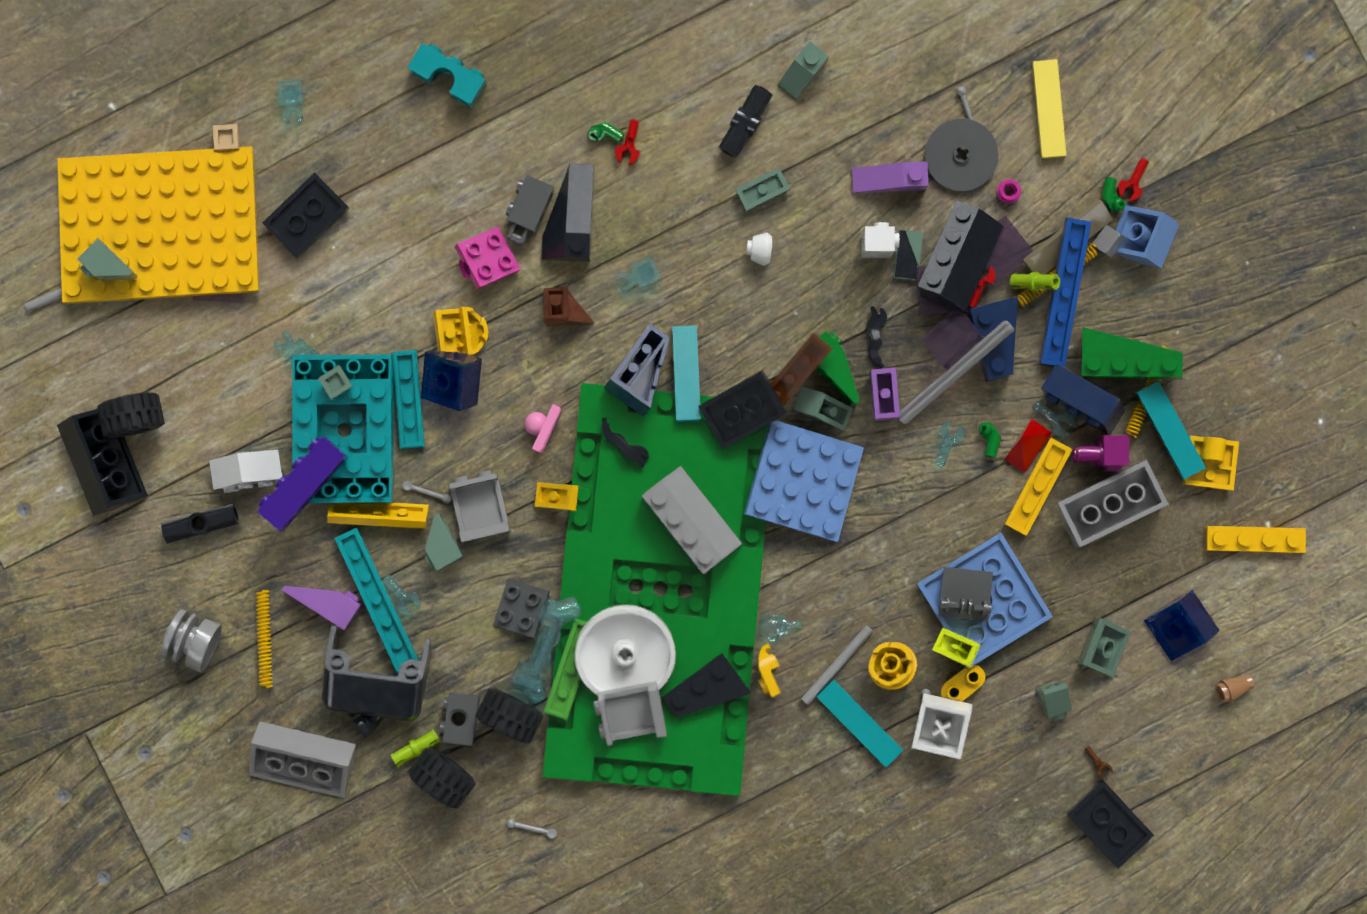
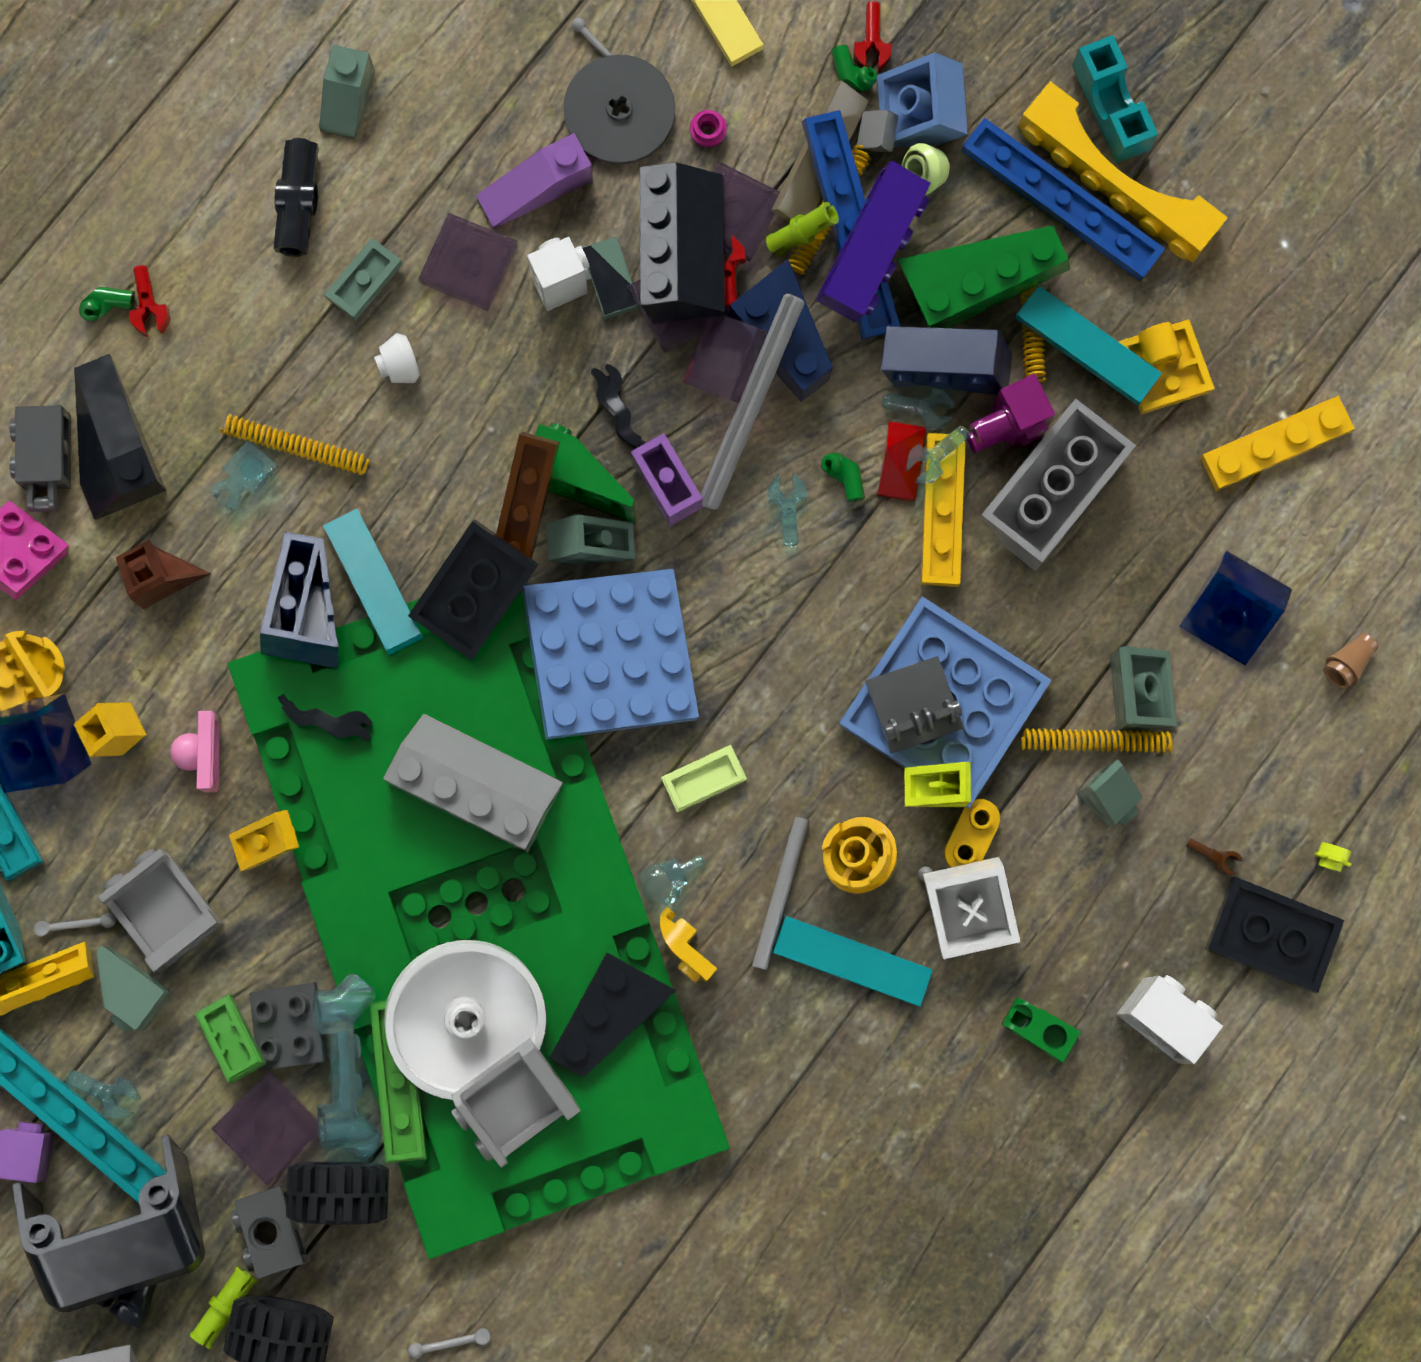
camera: 30 degrees left, 5 degrees down
none -> yellow brick [74,702,147,757]
none -> bright green plate [195,994,266,1084]
none -> clear purple tile [211,1071,325,1185]
none -> yellow piece [219,414,370,476]
none -> clear purple tile [418,213,518,311]
none -> yellowish green tile [661,745,747,813]
none -> dark purple brick [815,160,931,322]
none -> yellowish green cone [902,143,950,195]
none -> clear light blue bar [906,426,969,484]
none -> blue plate [961,118,1165,282]
none -> green leg [1001,997,1081,1065]
none -> yellow arch [1018,81,1228,263]
none -> yellow piece [1021,728,1173,753]
none -> teal arch [1072,35,1158,164]
none -> white brick [1116,975,1223,1064]
none -> neon yellow plate [1314,842,1352,872]

